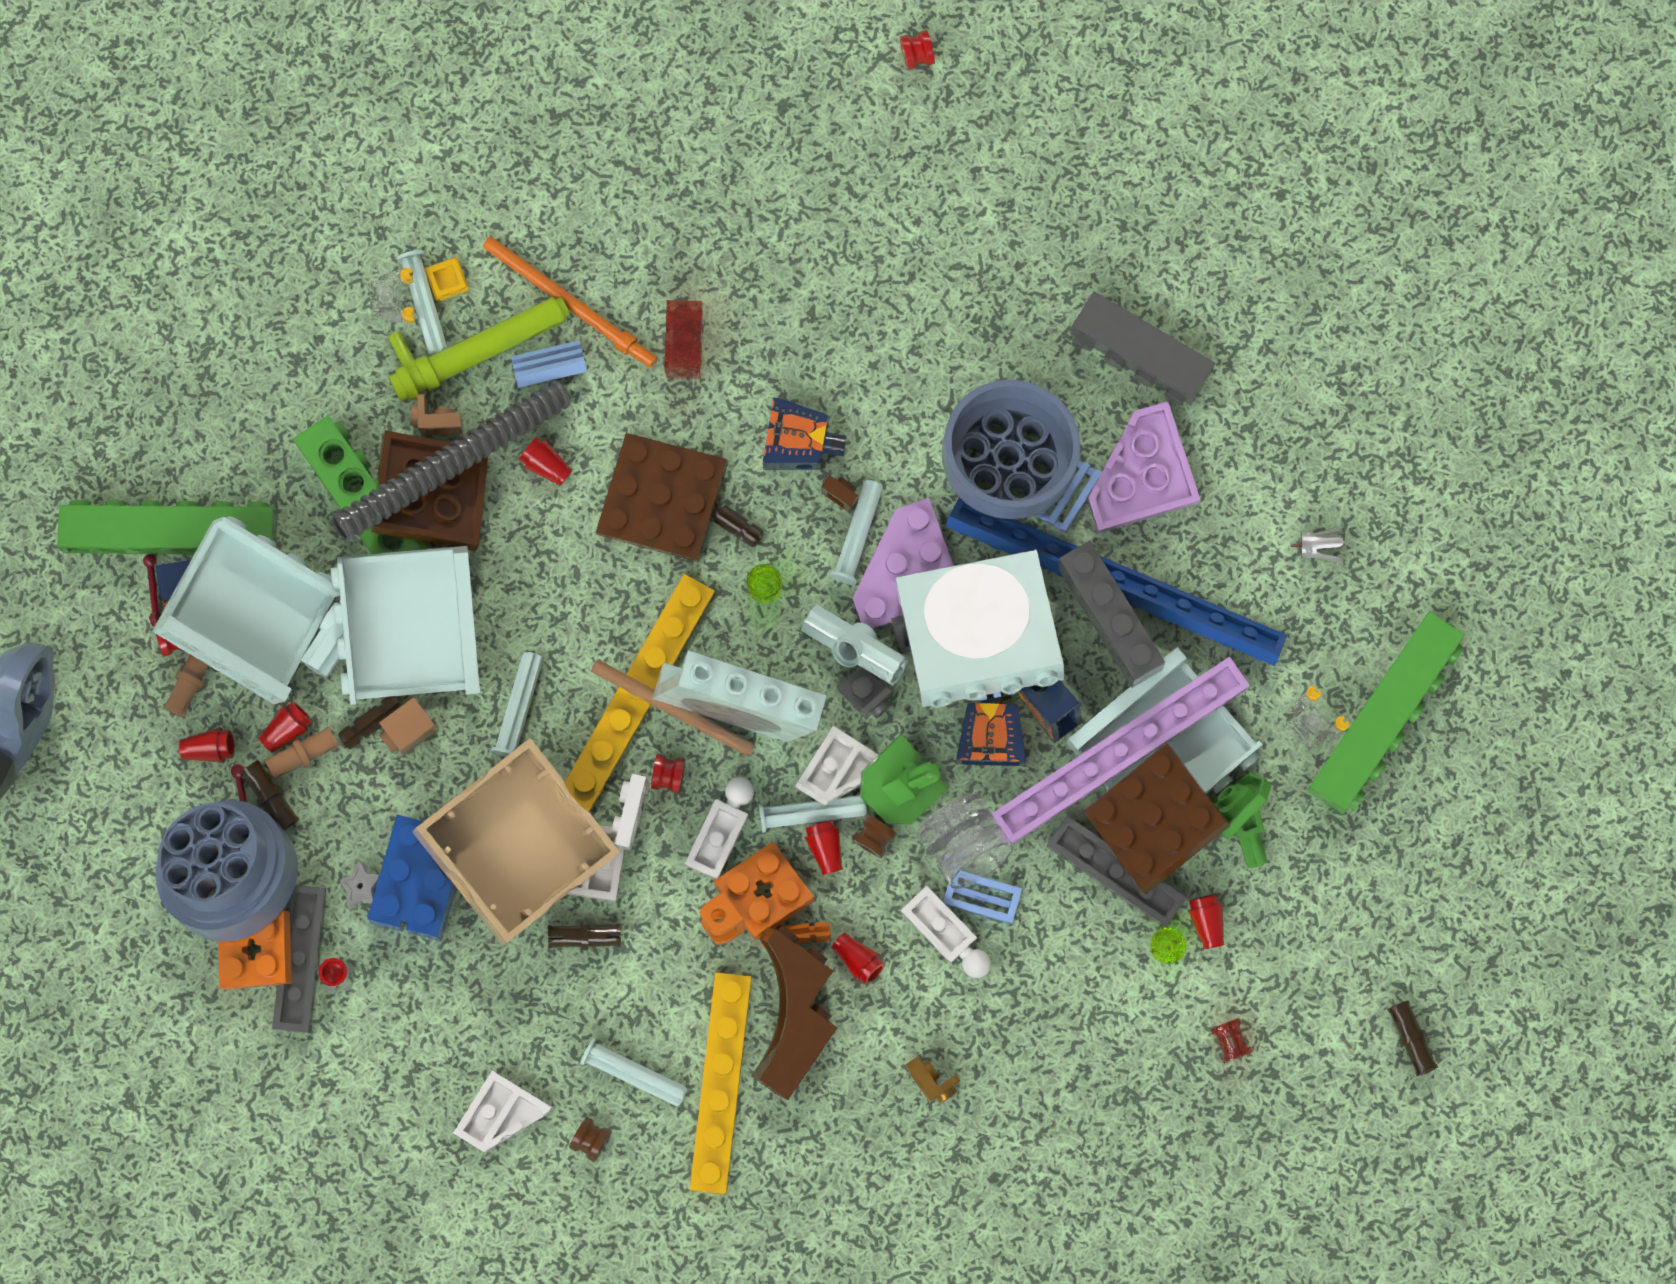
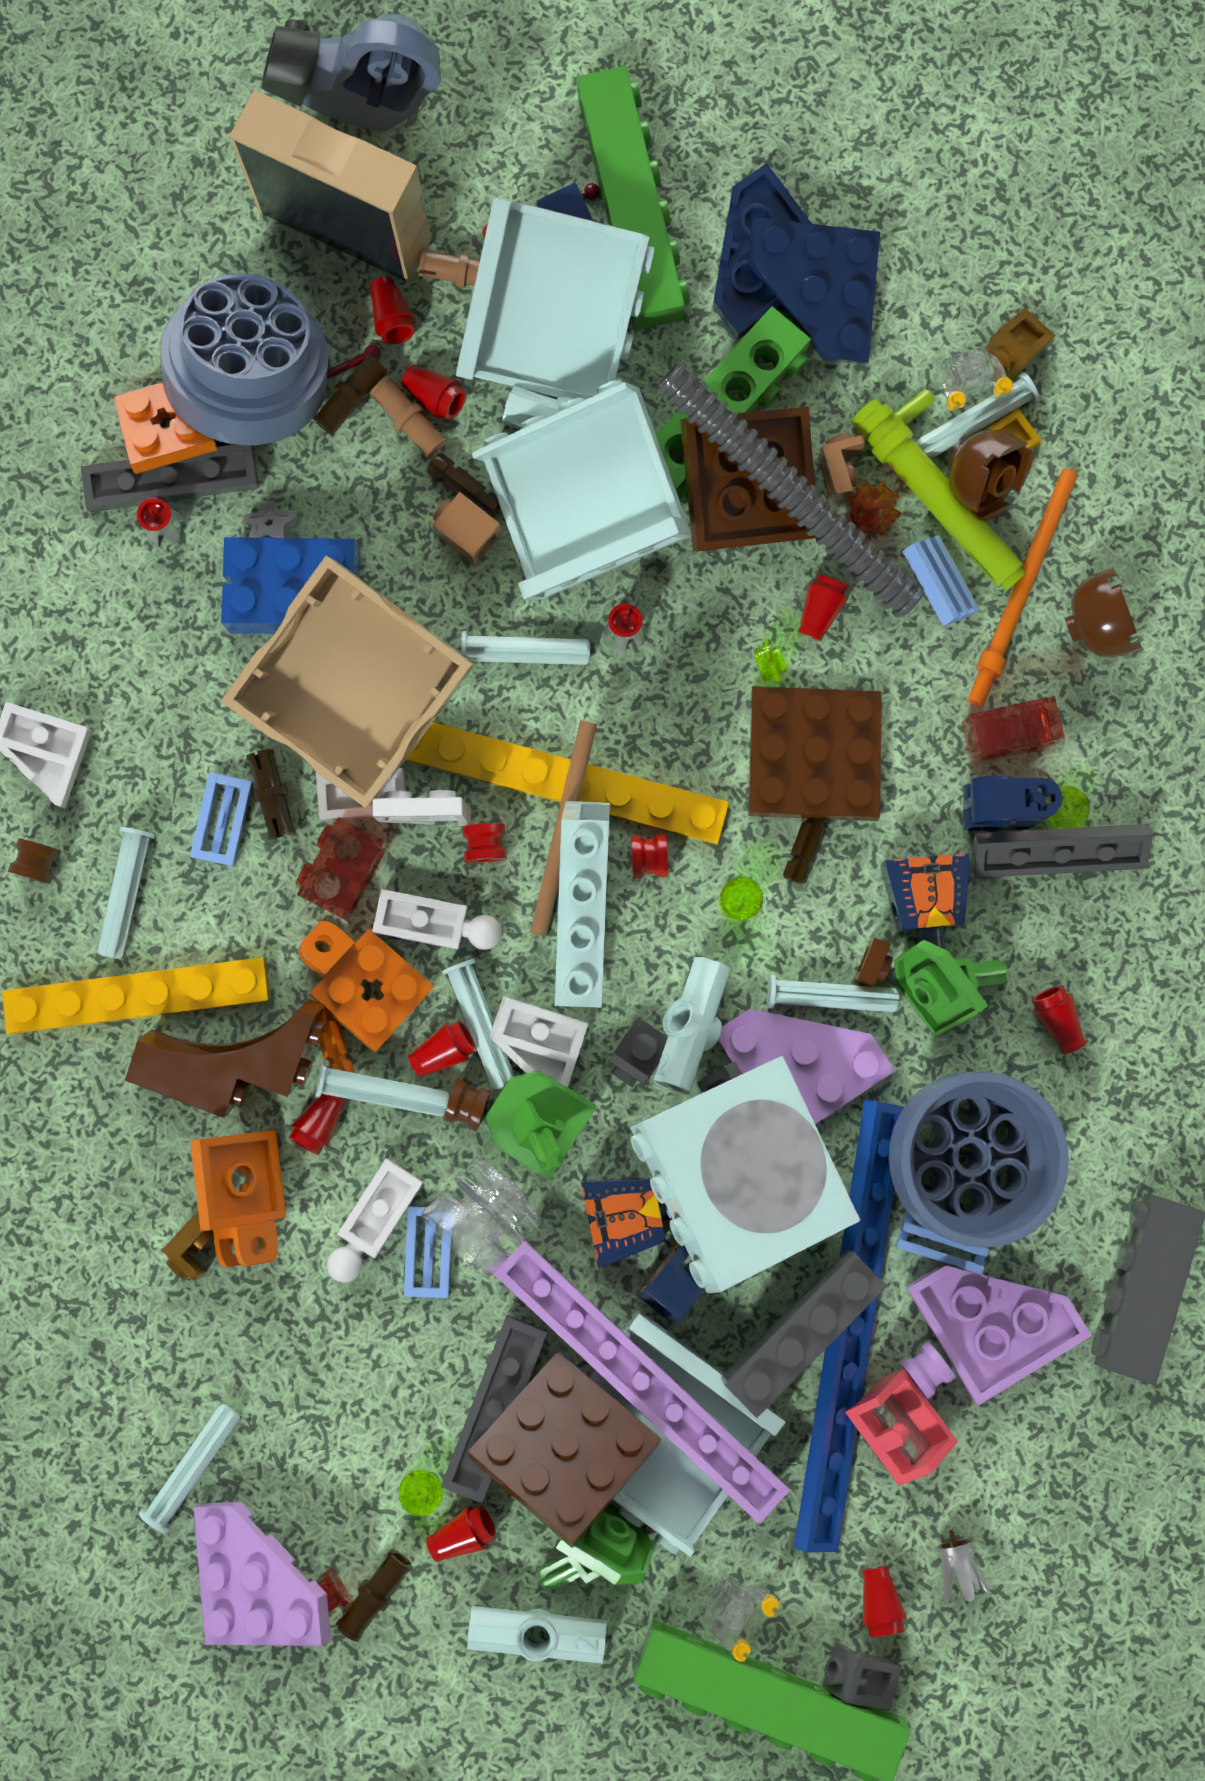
camera: 75 degrees right, 5 degrees up
none -> light aqua axle [138,1404,240,1534]
none -> light blue tile [190,773,254,867]
none -> orange plate [190,1130,286,1268]
none -> lavender plate [193,1502,331,1646]
none -> tile [229,90,431,283]
none -> clear red brick [296,817,389,922]
none -> light aqua axle [315,1062,449,1117]
none -> dark brown pin [336,1549,413,1642]
none -> light aqua piece [467,1606,607,1664]
none -> red piece [602,603,645,652]
none -> red wheel [631,834,668,879]
none -> dark blue plate [713,163,812,340]
none -> dark blue plate [748,217,880,364]
none -> clear neon green plate [754,639,788,682]
none -> dark grey bracket [823,1642,902,1711]
none -> clear red gear [845,481,902,536]
none -> coral window [845,1368,958,1486]
none -> red cone [862,1565,907,1637]
none -> bright green piece [894,940,1008,1037]
none -> lavender wheel [900,1341,956,1399]
none -> reddish brown cylinder [949,430,1033,520]
none -> dark blue piece [963,776,1063,831]
none -> dark grey plate [972,824,1153,878]
none -> pearl gold bracket [980,308,1056,382]
none -> red cone [1032,985,1087,1054]
none -> clear neon green plate [1047,786,1090,829]
none -> reddish brown cylinder [1065,567,1142,658]

